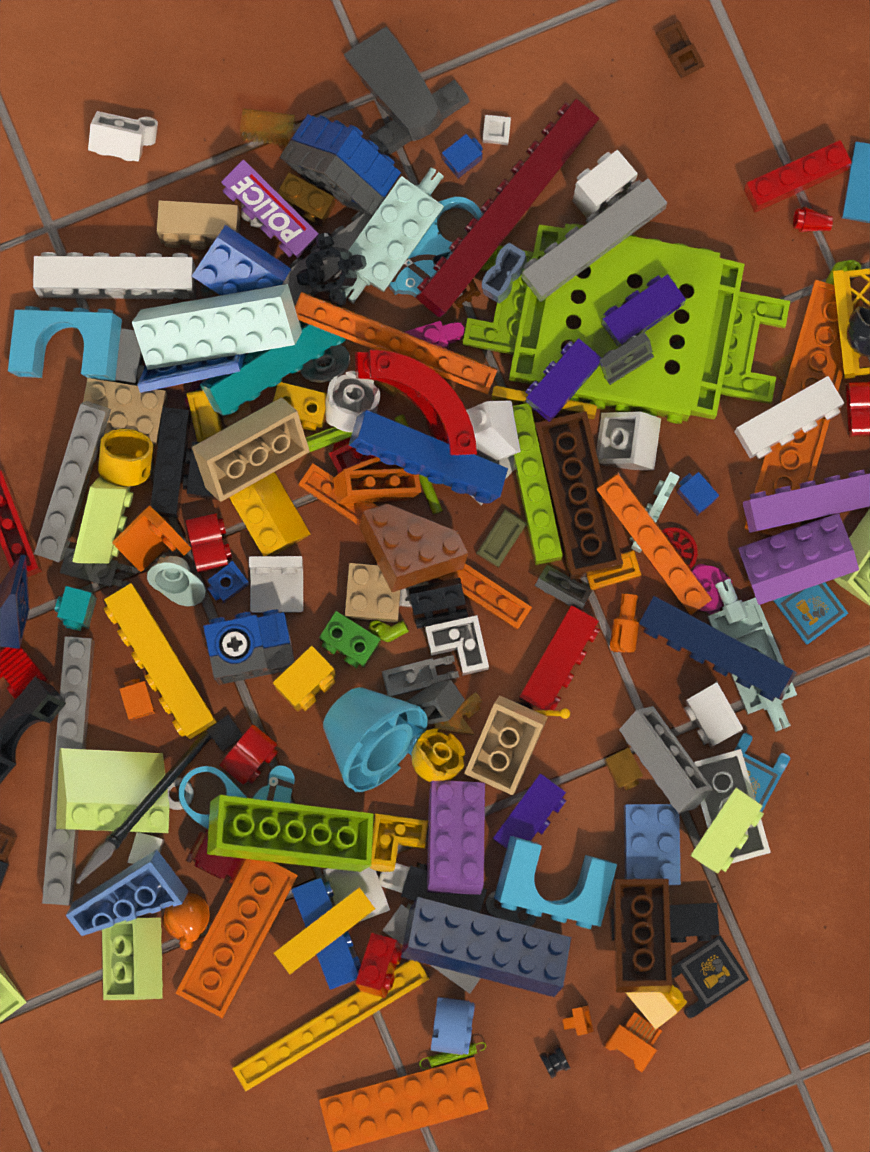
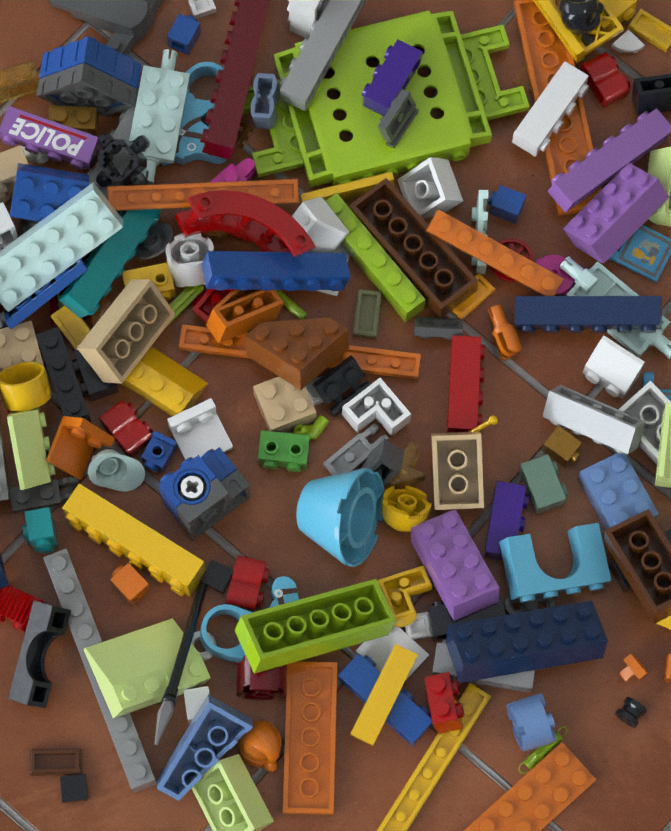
camera: 25 degrees left, 10 degrees down
yellow brick [273,646,336,712] -> none
dark purple brick [526,338,601,422] -> none
none -> sand green brick [519,454,568,515]

